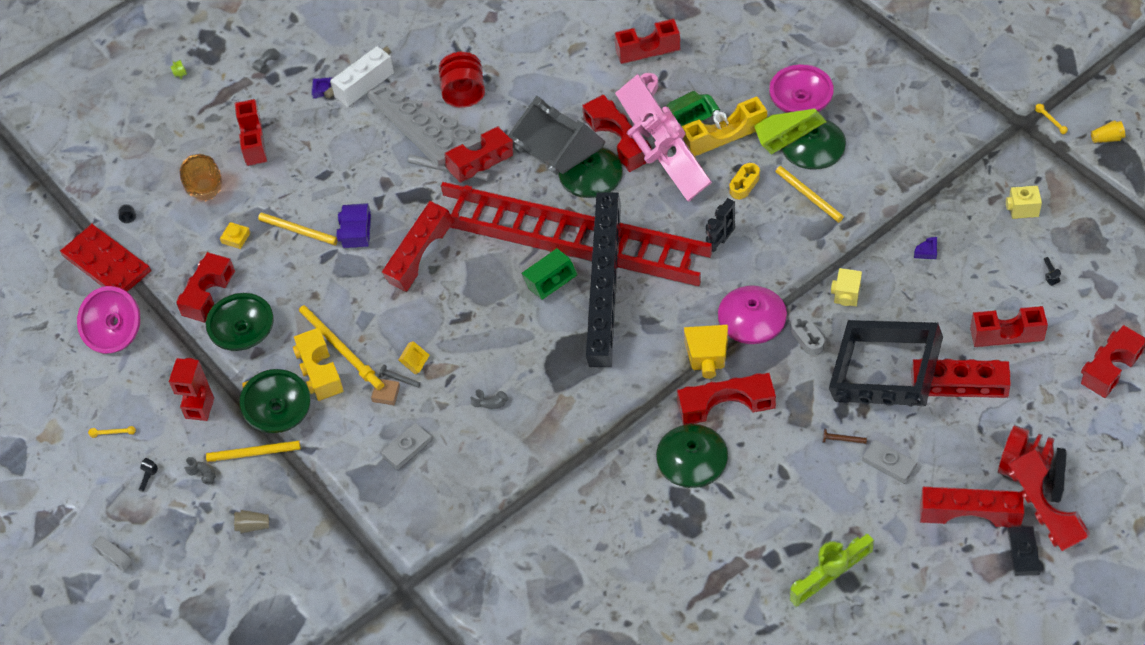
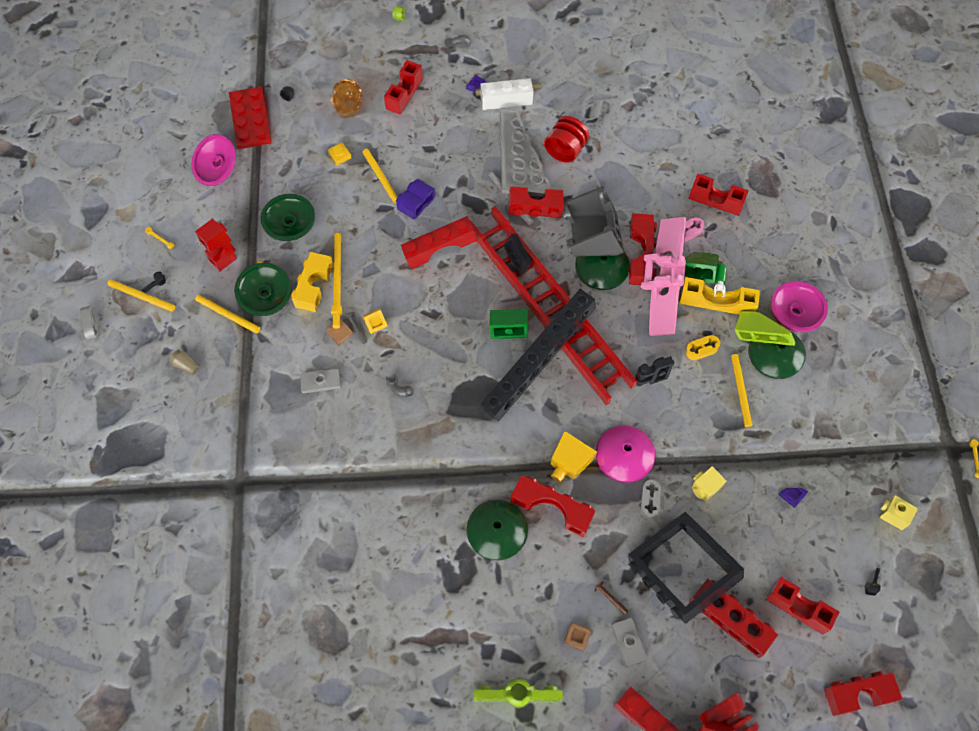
camera: 30 degrees right, 10 degrees up
red arch [176,252,235,323] -> none
dark grey arm [184,457,216,485] -> none
none -> yellow bar [107,279,176,312]
none -> black plate [503,234,532,274]
none -> medium nougat tile [564,622,591,652]

